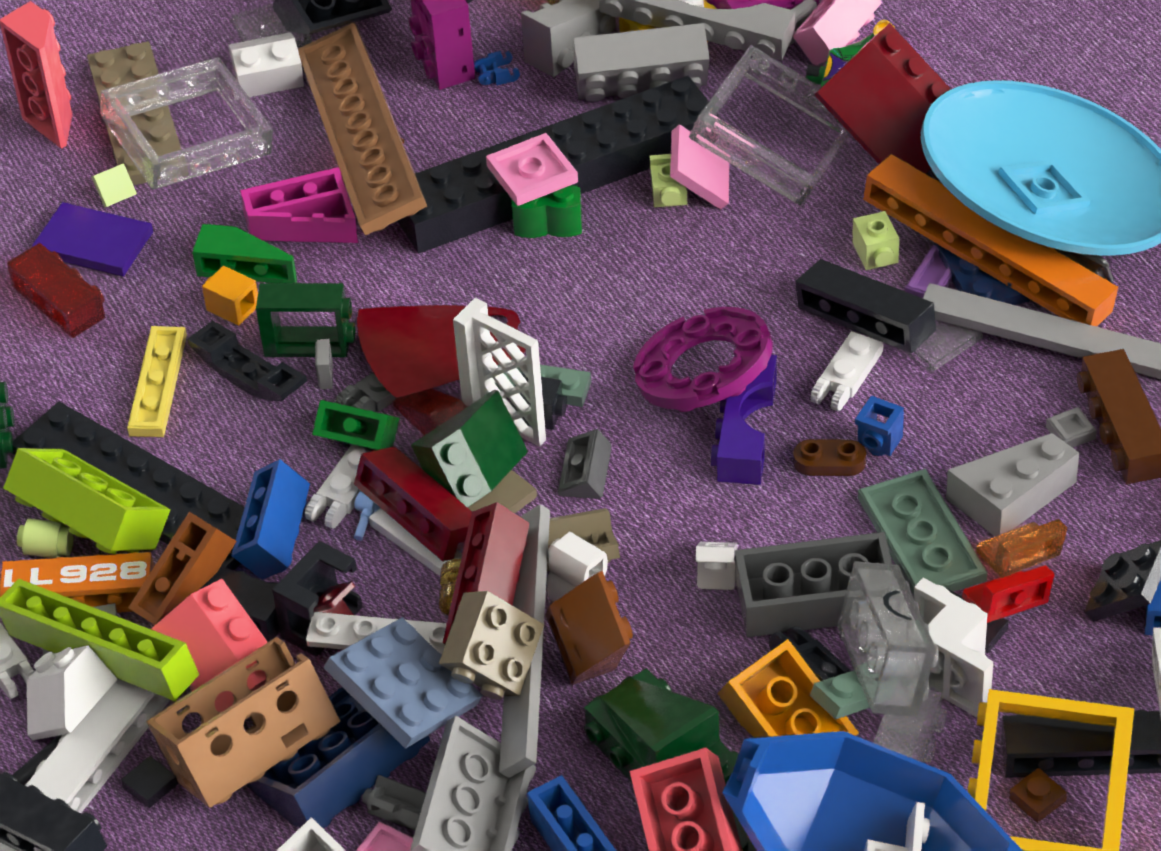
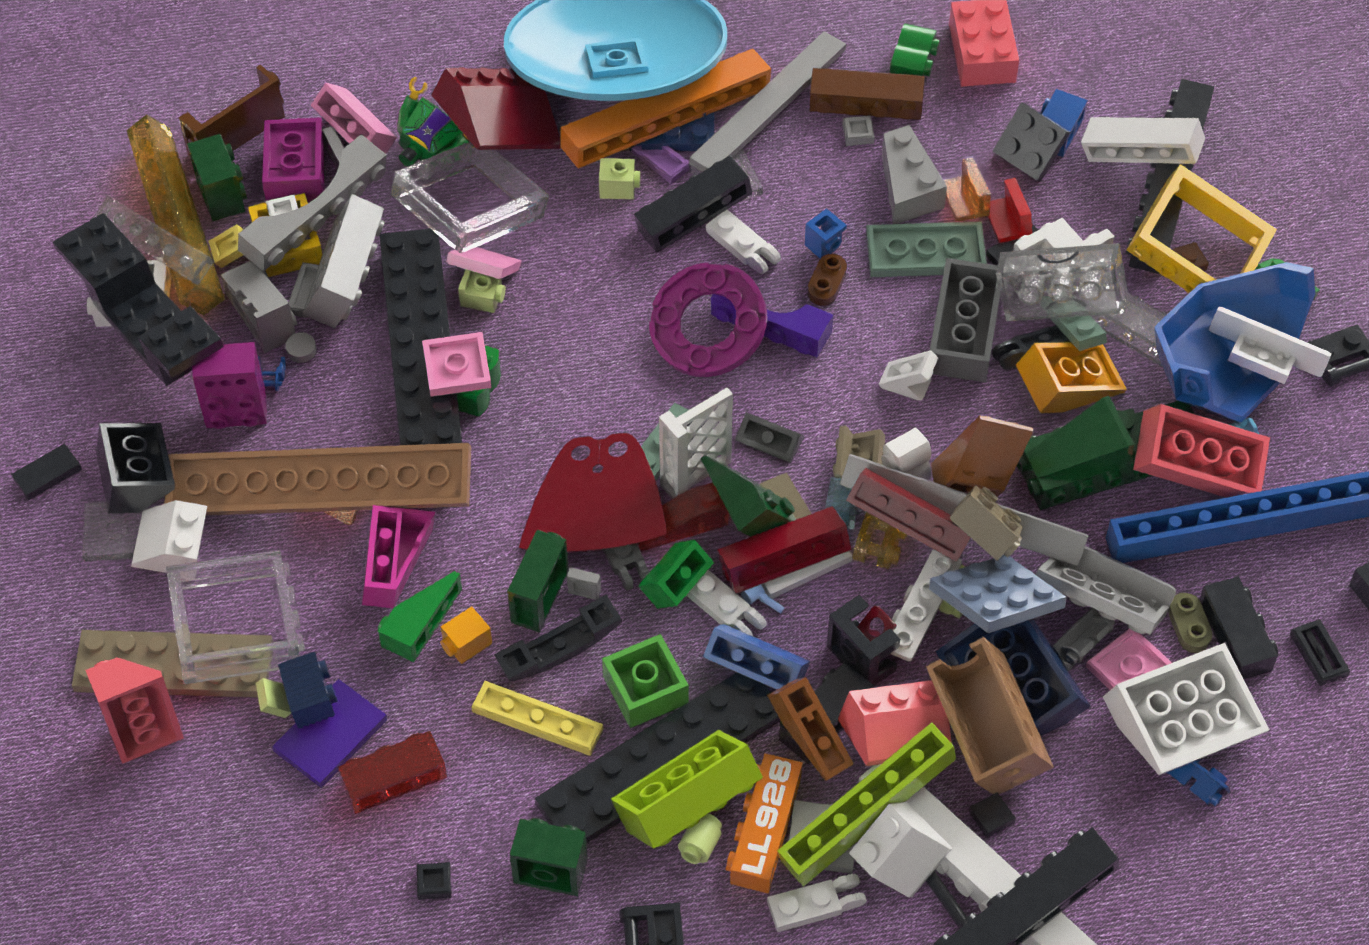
camera: 75 degrees left, 10 degrees up
none -> dark blue brick [278,651,338,728]
none -> light grey tile [286,333,317,363]
none -> bright green brick [602,634,689,728]

